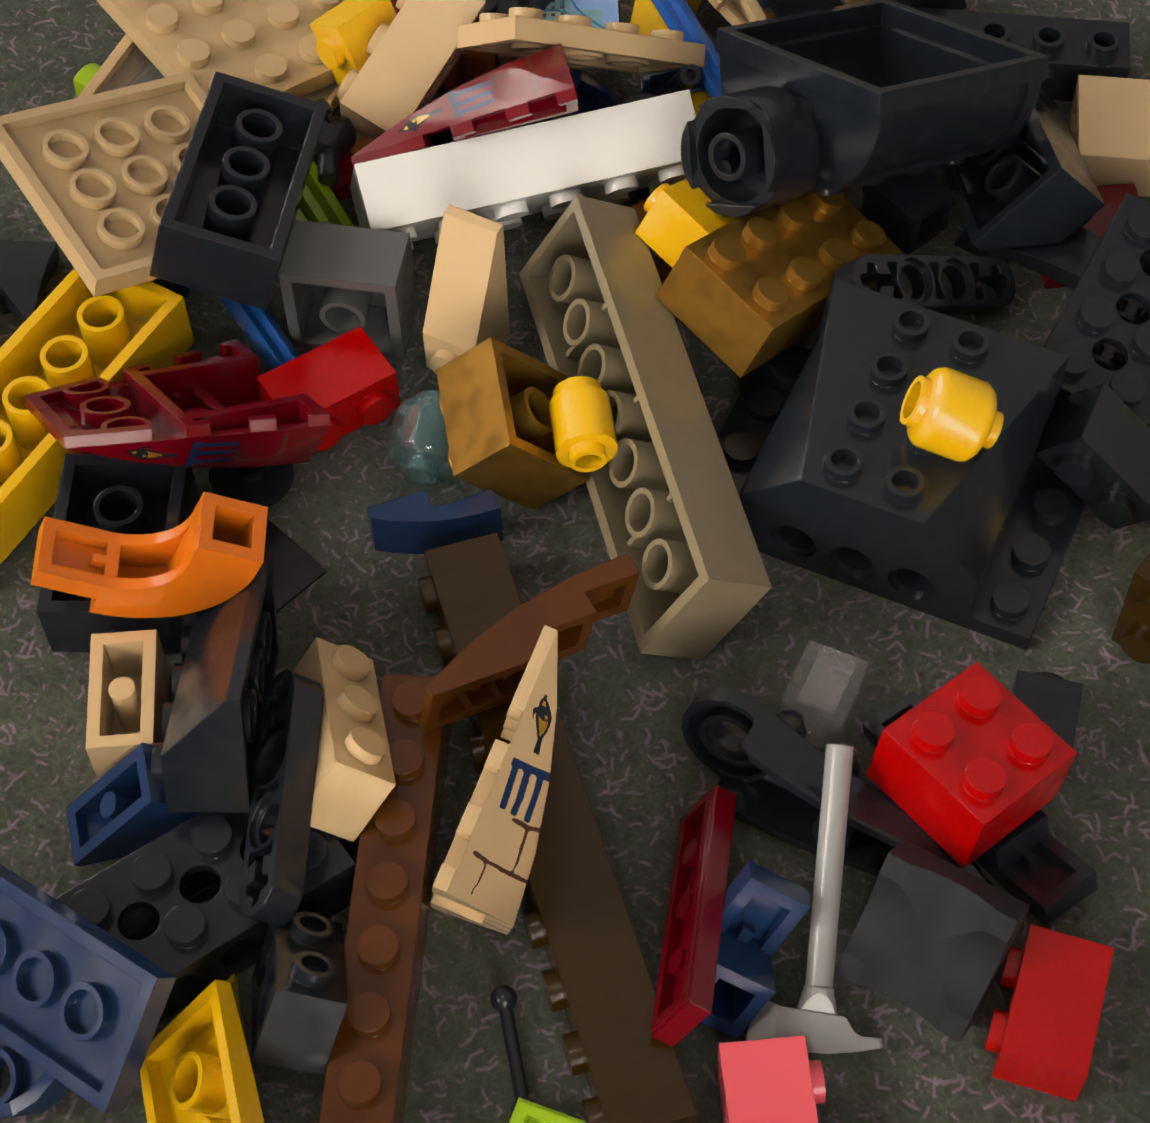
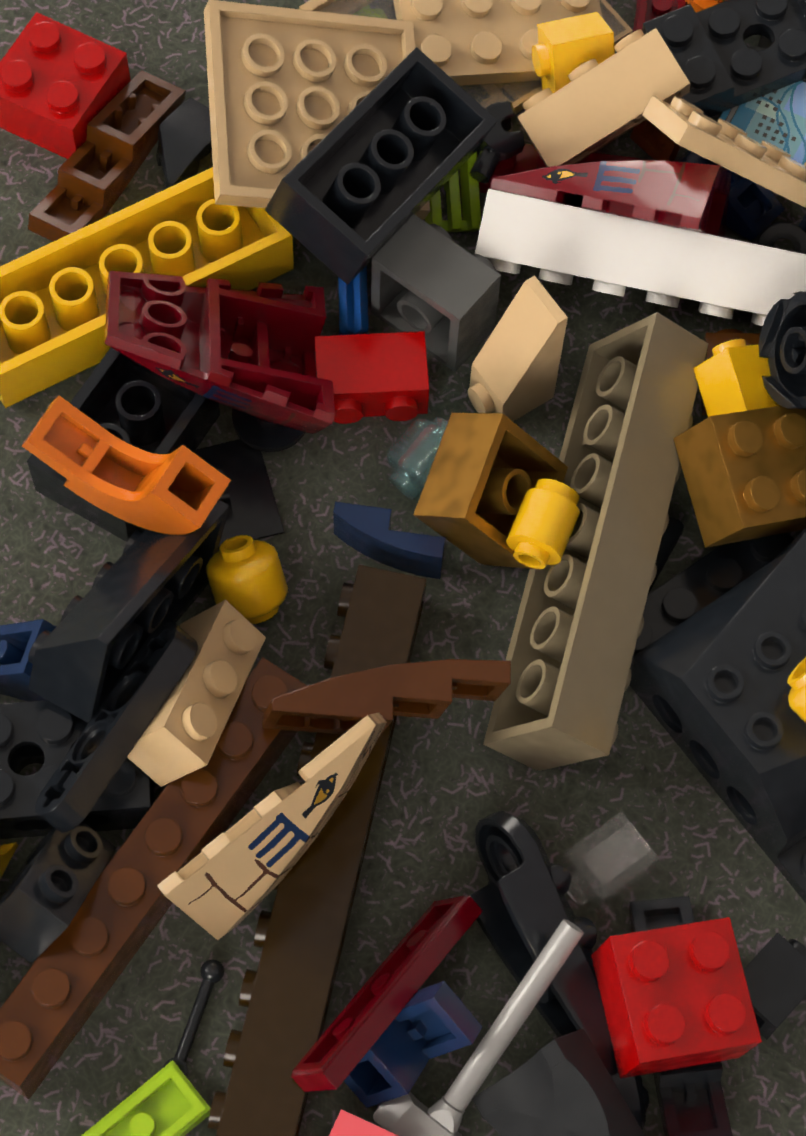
camera: 25 degrees right, 10 degrees up
tan brick [85,629,169,780] -> none
none -> yellow head [206,535,288,624]

